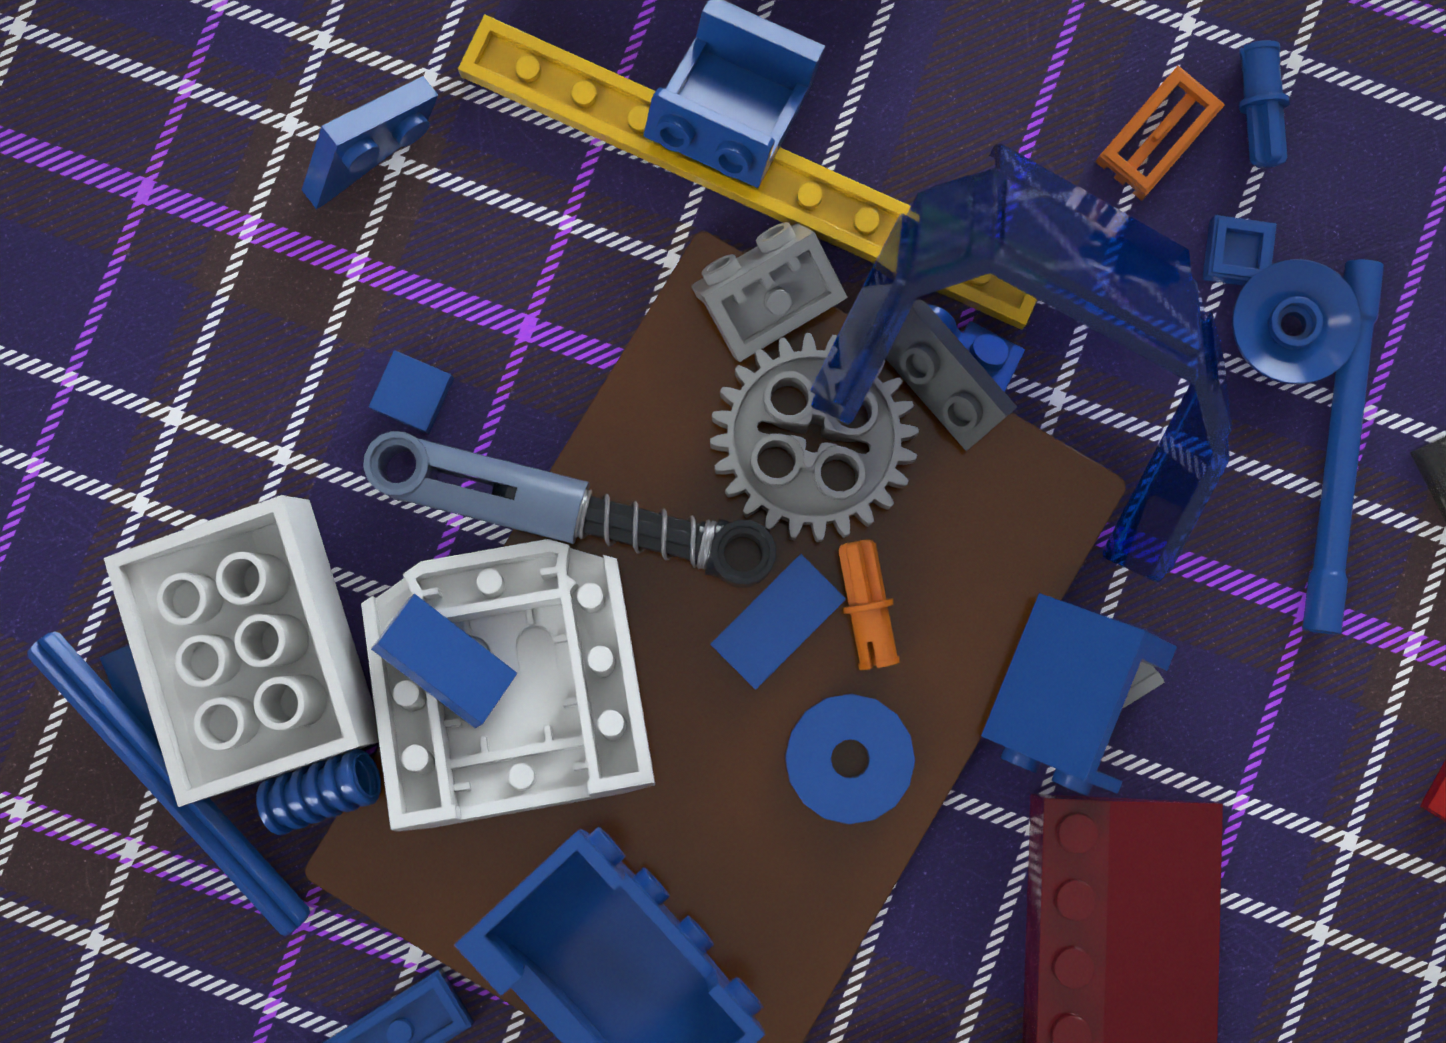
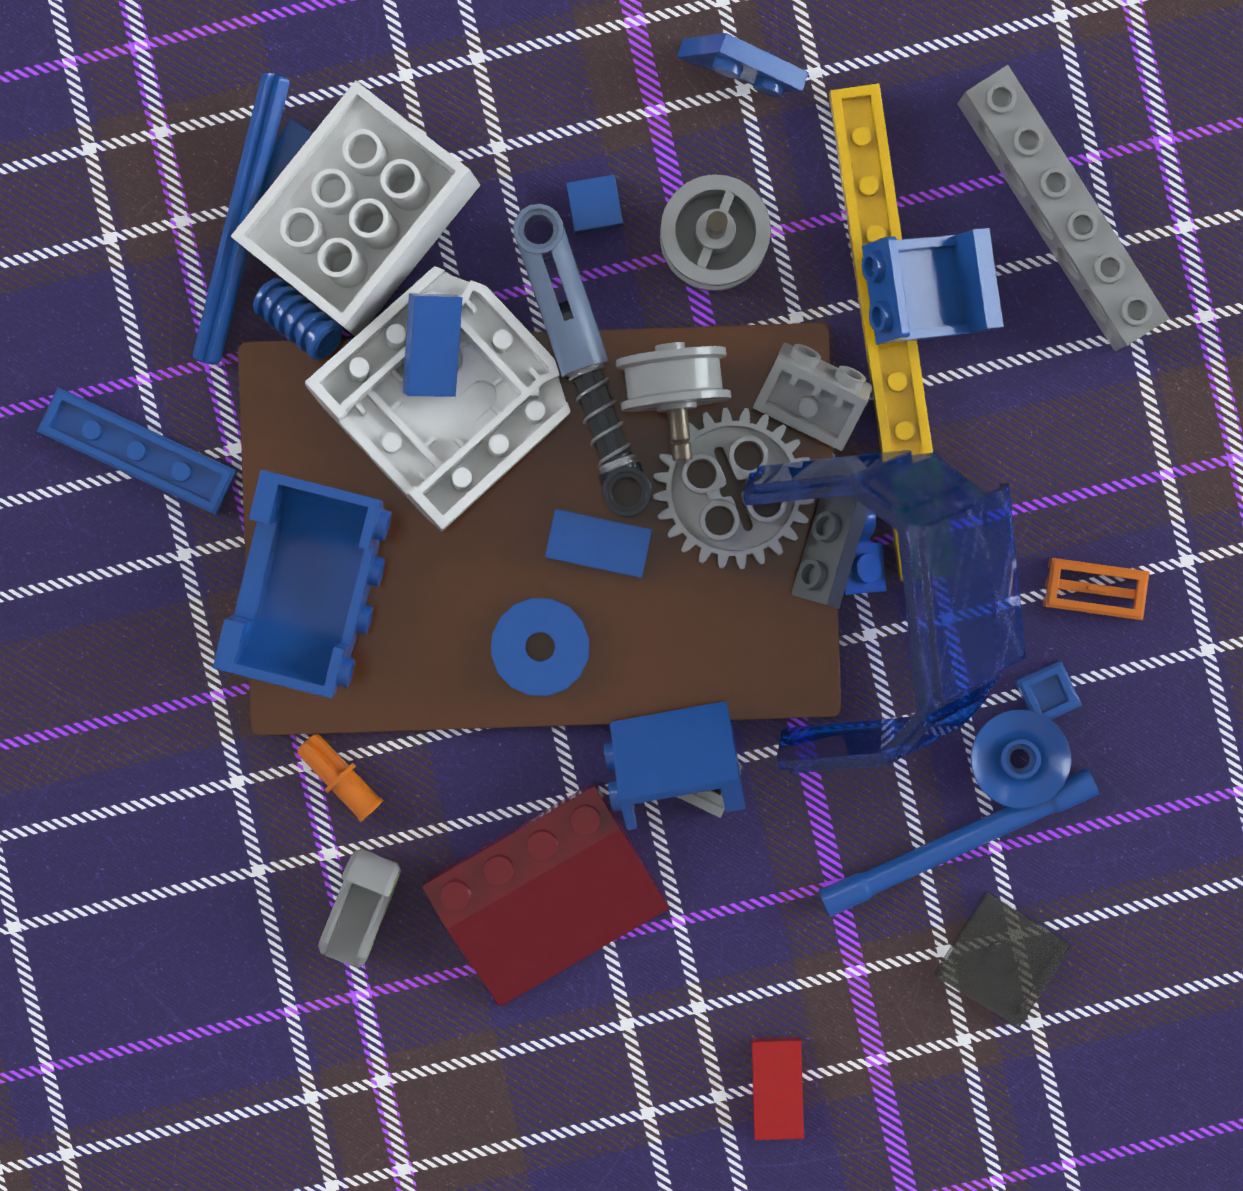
camera: 65 degrees right, 5 degrees up
orange axle [839,539,900,670] -> none
blue axle [1239,40,1290,168] -> none
none -> light grey wheel [616,342,732,461]
none -> light grey wheel [660,174,771,291]

